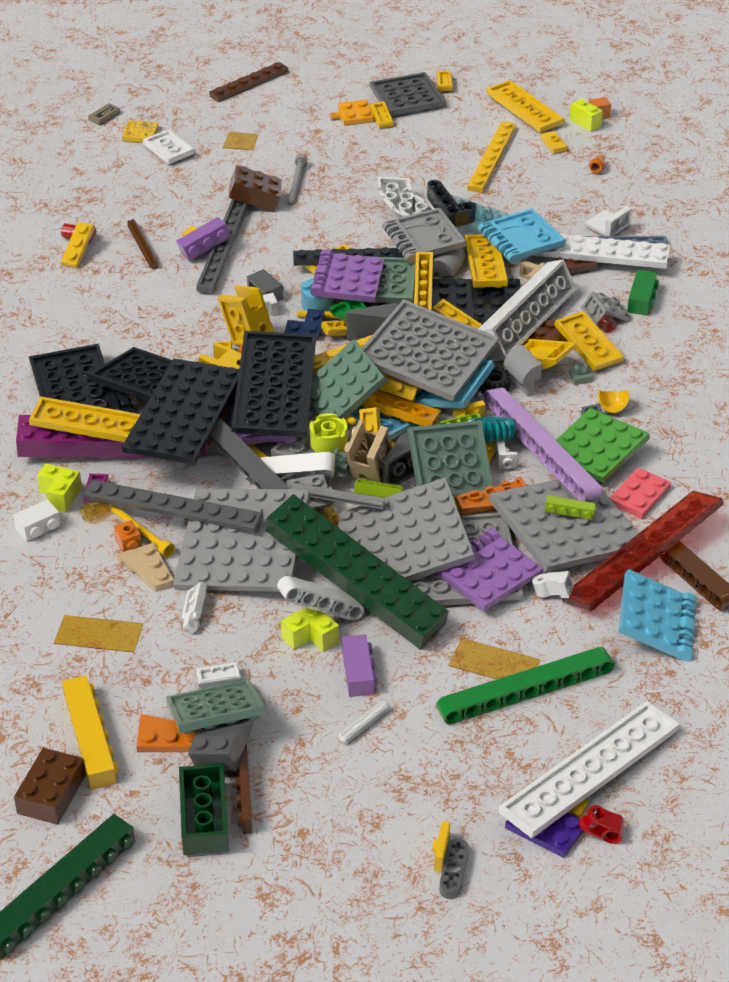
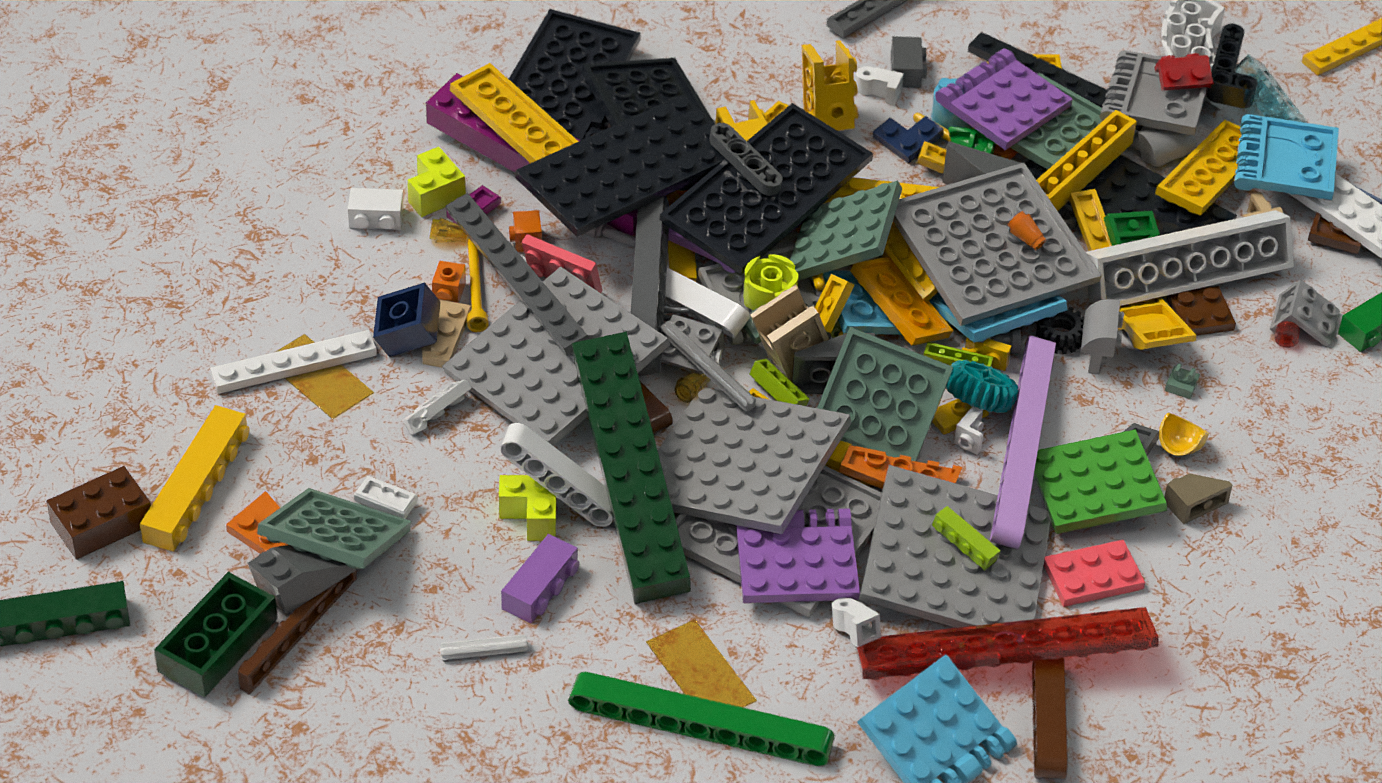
camera: 35 degrees right, 5 degrees up
yellow plate [554,311,624,371] -> none
none -> white plate [210,330,377,394]
none -> dark blue brick [373,282,441,357]
none -> orange brick [509,210,542,252]
none -> coral plate [522,234,603,293]
none -> dark grey beam [709,123,782,196]
none -> orange cone [1008,211,1047,251]
none -> green wing [1103,211,1159,246]
none -> red bracket [1154,53,1213,91]
none -> dark tan slope [1164,473,1233,524]

